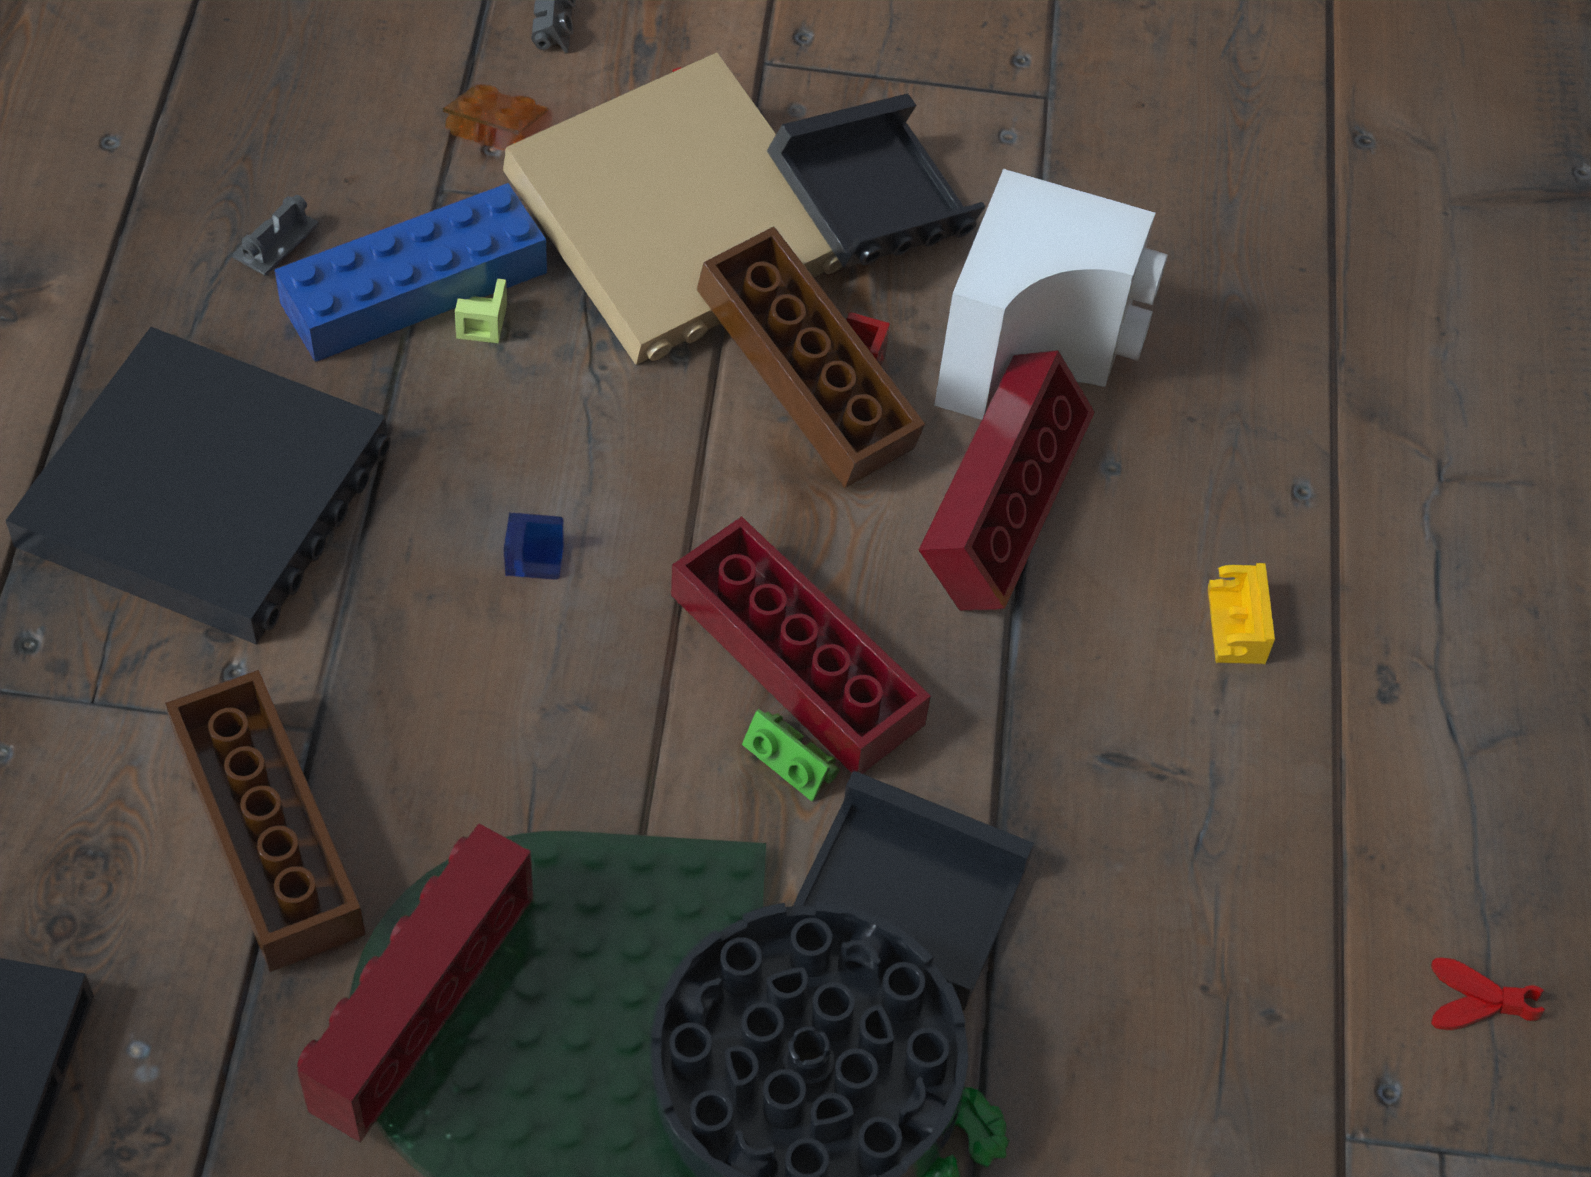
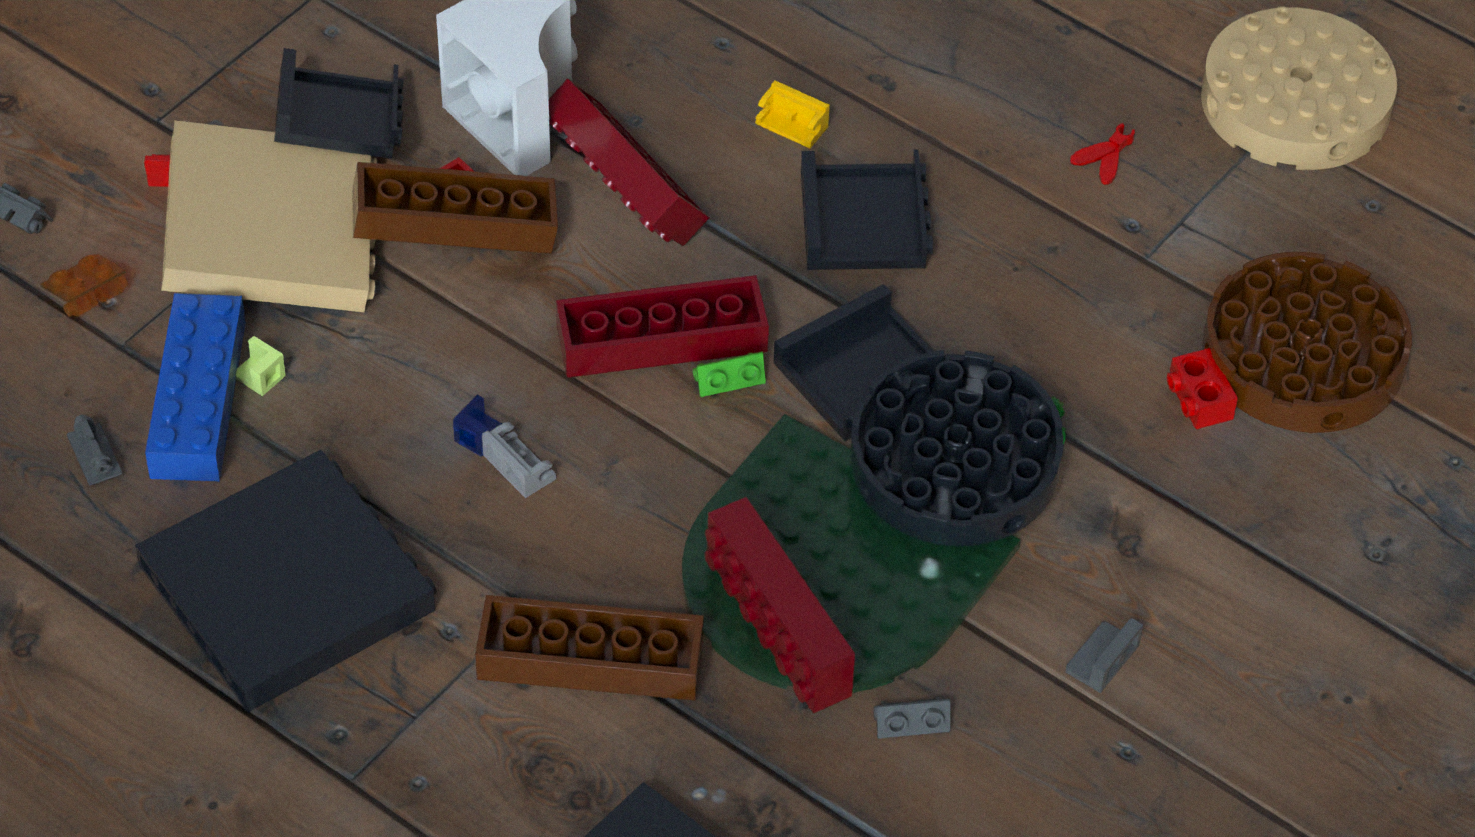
camera: 55 degrees left, 5 degrees down
none -> light grey hinge [482,422,556,498]
none -> black panel [801,149,933,270]

